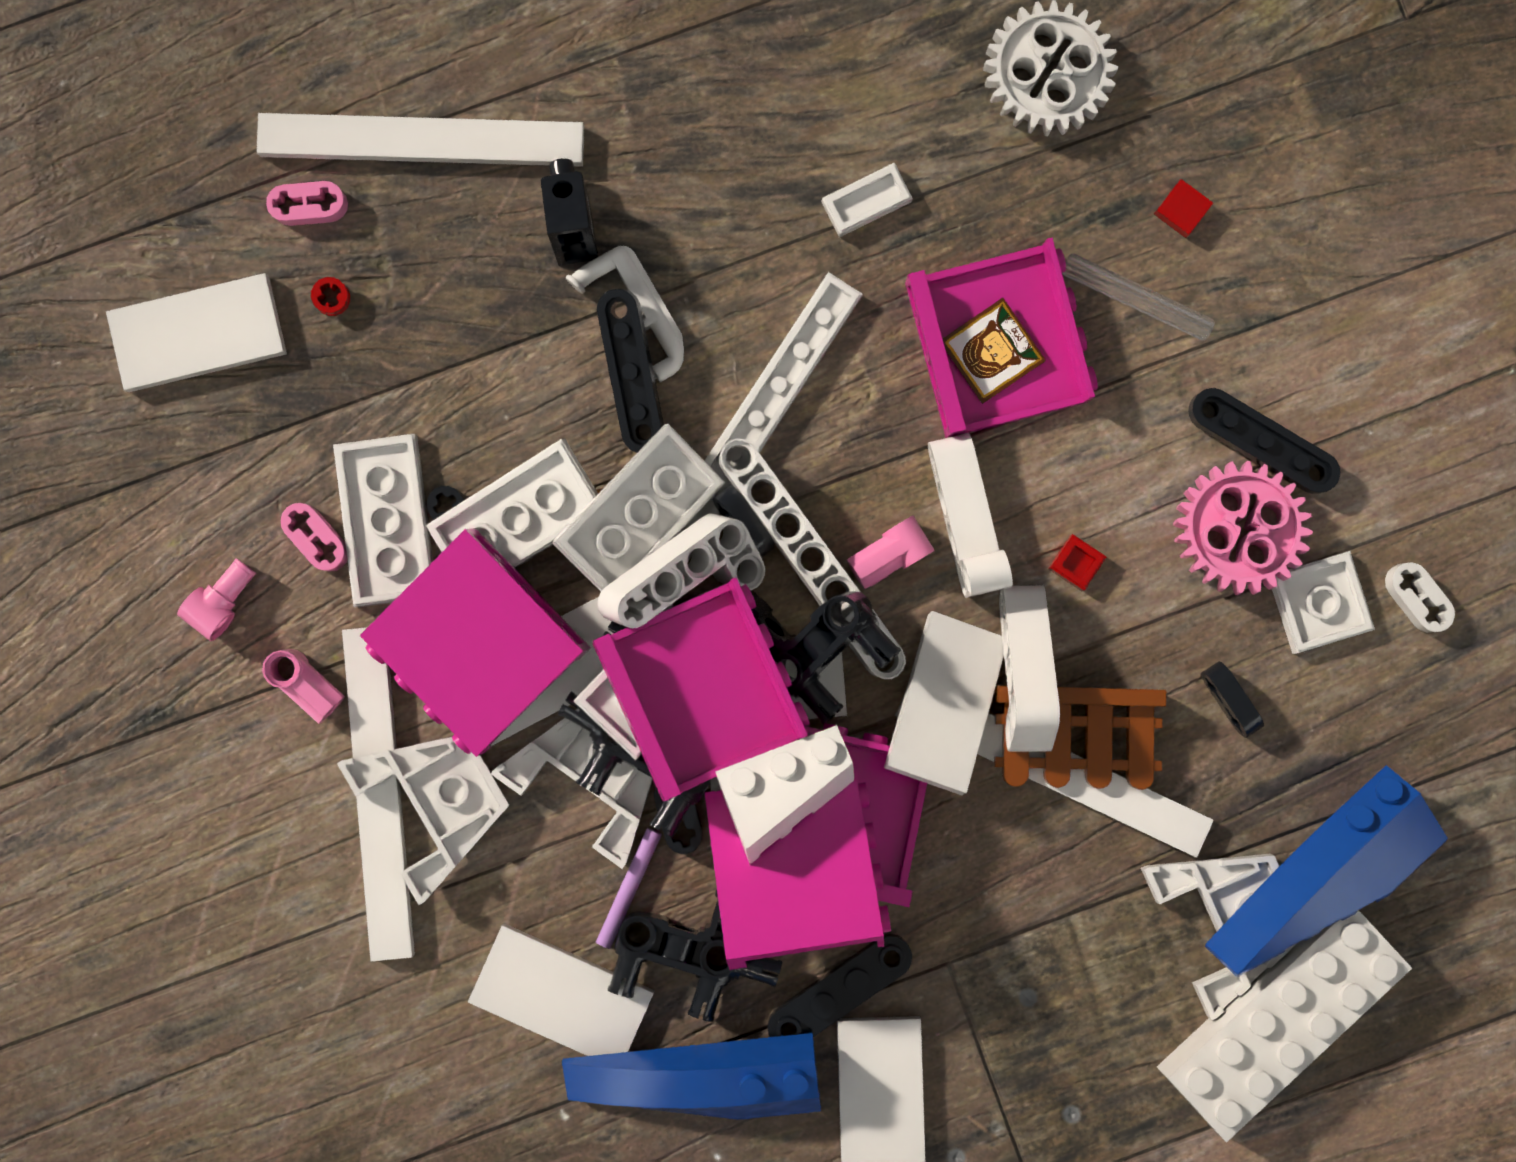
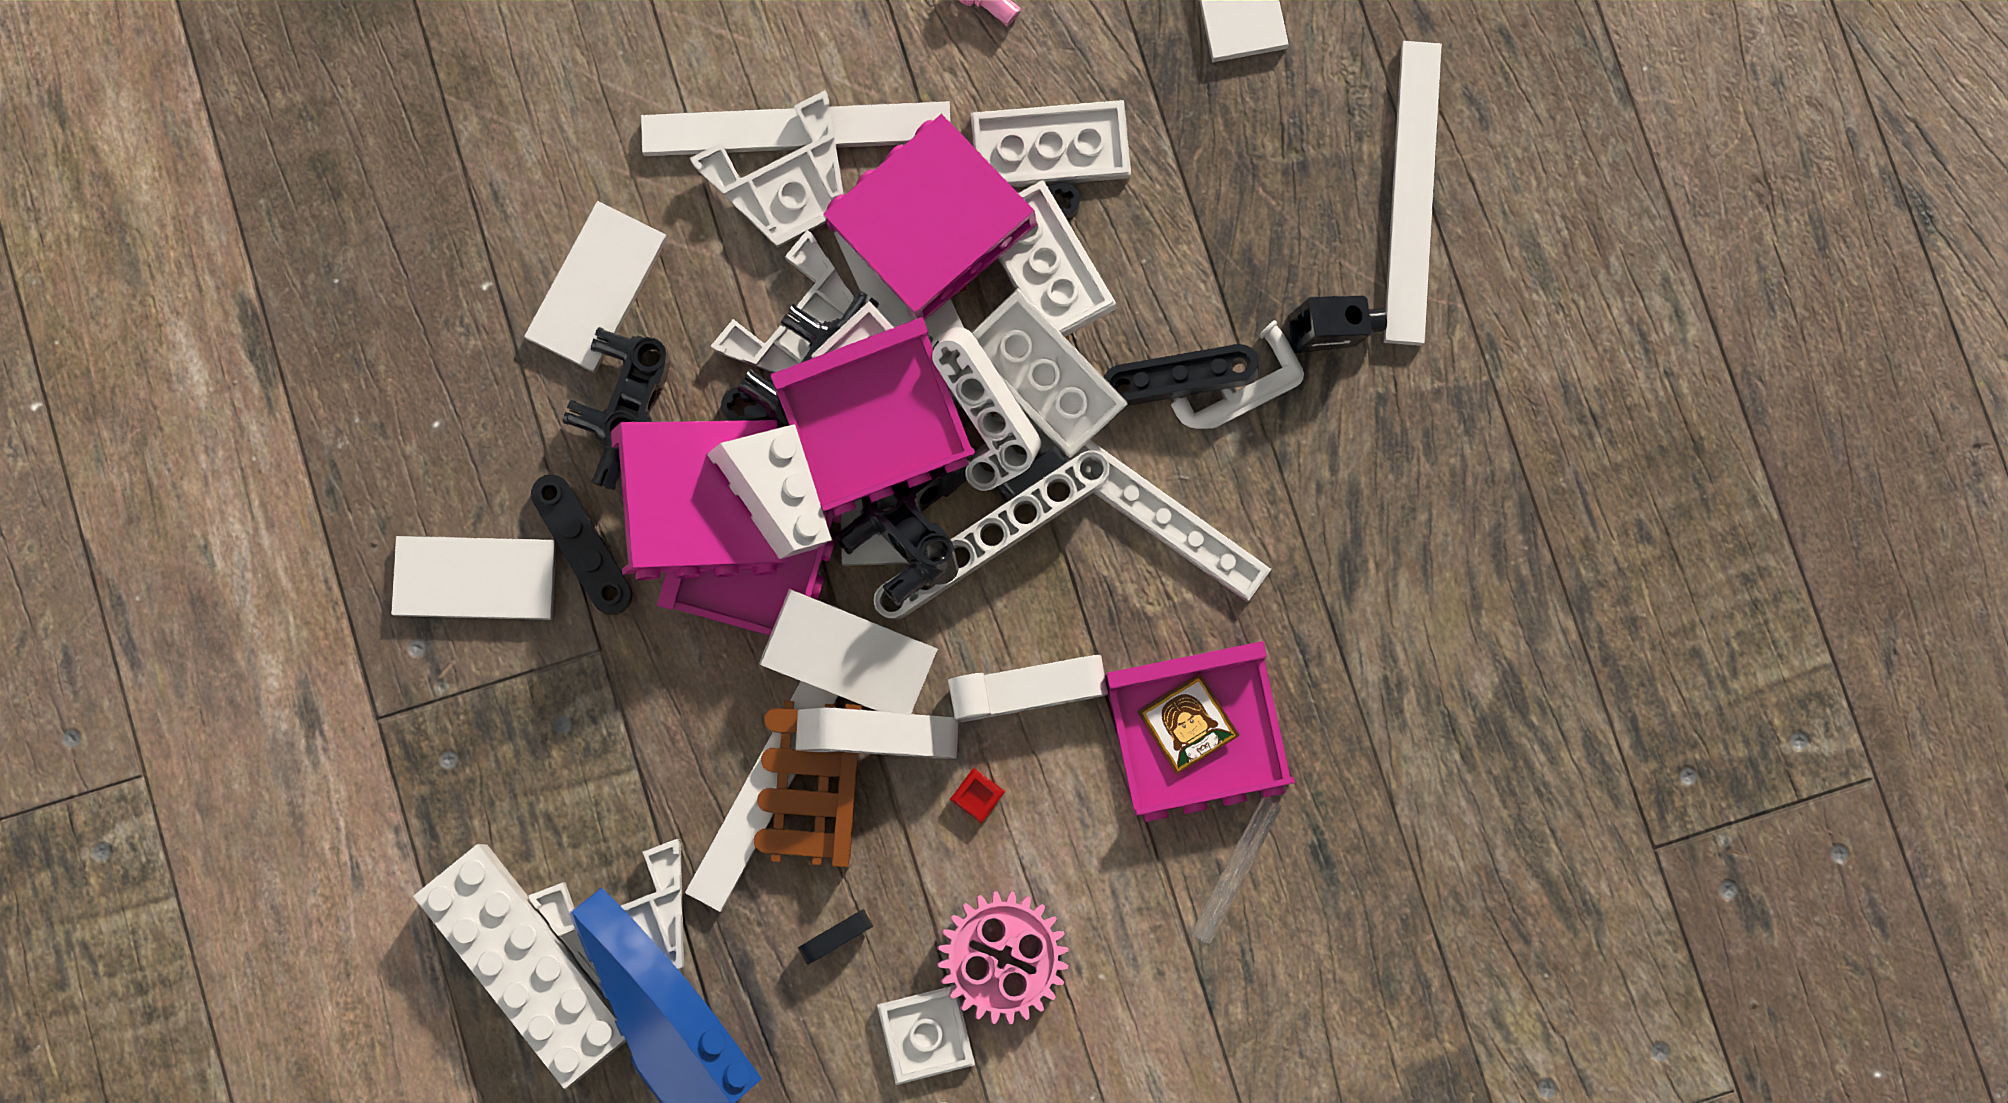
camera: 90 degrees right, 5 degrees down
bright pink piece [262,649,345,724] -> none
bright pink beam [266,181,348,226] -> none
bright pink beam [280,503,348,572] -> none
red bush [311,277,350,316] -> none
blue wedge [562,1033,821,1120] -> none
lavender bar [596,828,662,949] -> none
white tile [821,162,913,238] -> none
bright pink piece [847,515,935,590] -> none
white gear [983,0,1118,136] -> none
red tile [1154,179,1213,238] -> none
black plate [1188,388,1341,494] -> none

